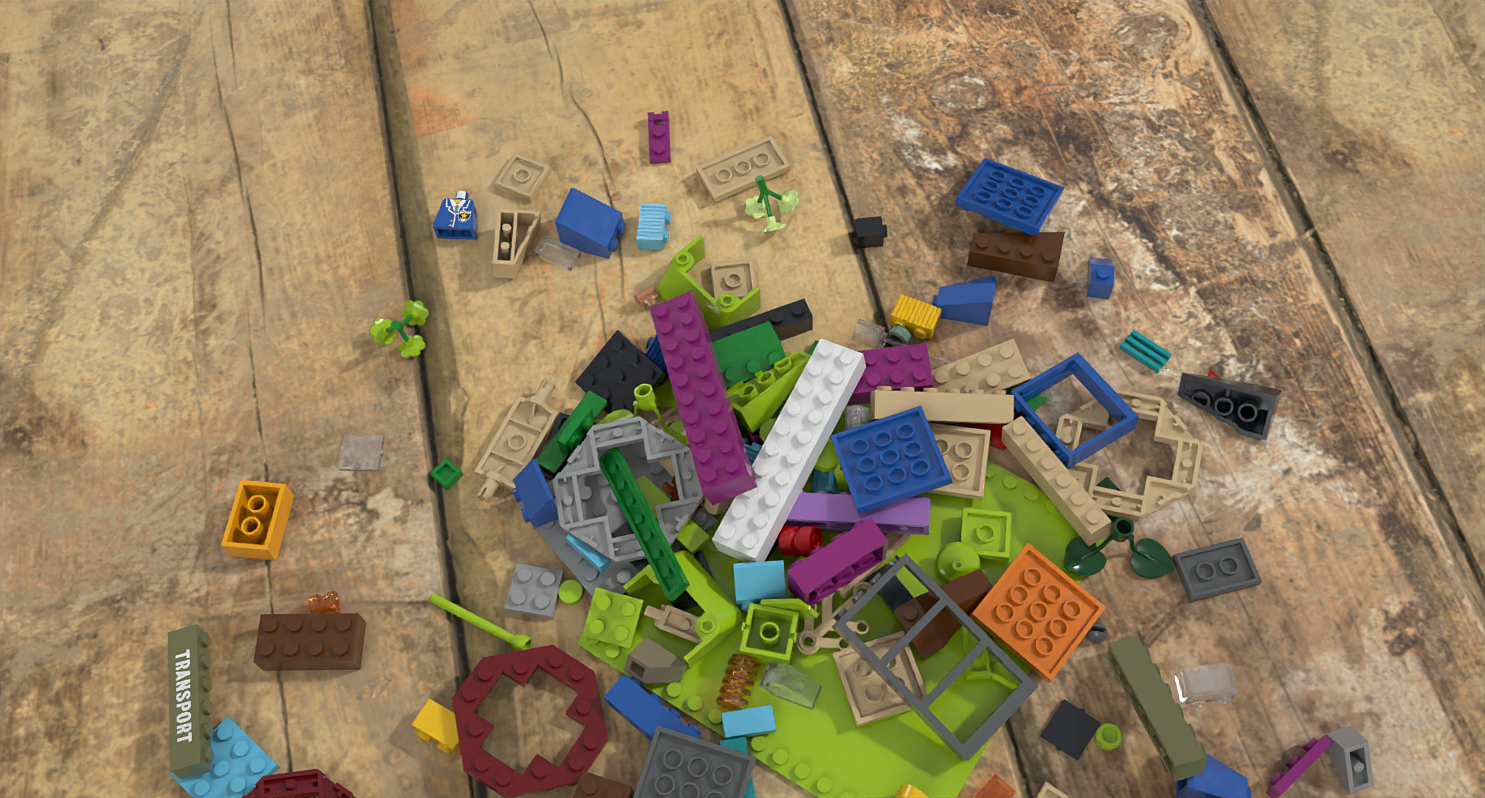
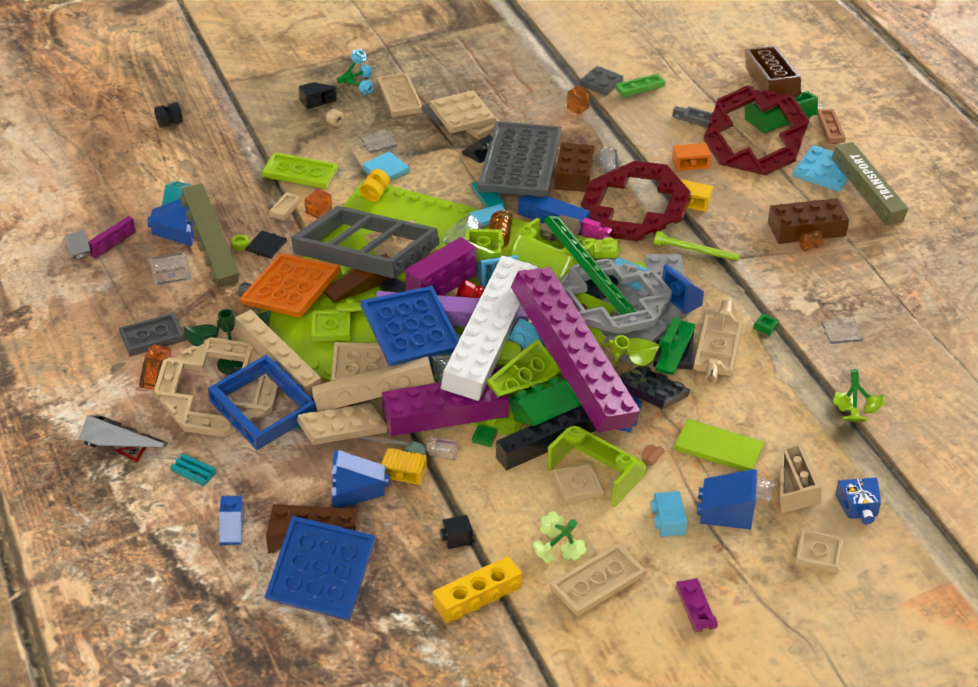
camera: 165 degrees right, 20 degrees down
light orange brick [221,480,295,561] -> none
none -> clear orange slope [139,344,172,390]
none -> yellow brick [432,556,522,624]
none -> dark pink plate [581,218,612,240]
none -> lime tile [674,419,765,471]

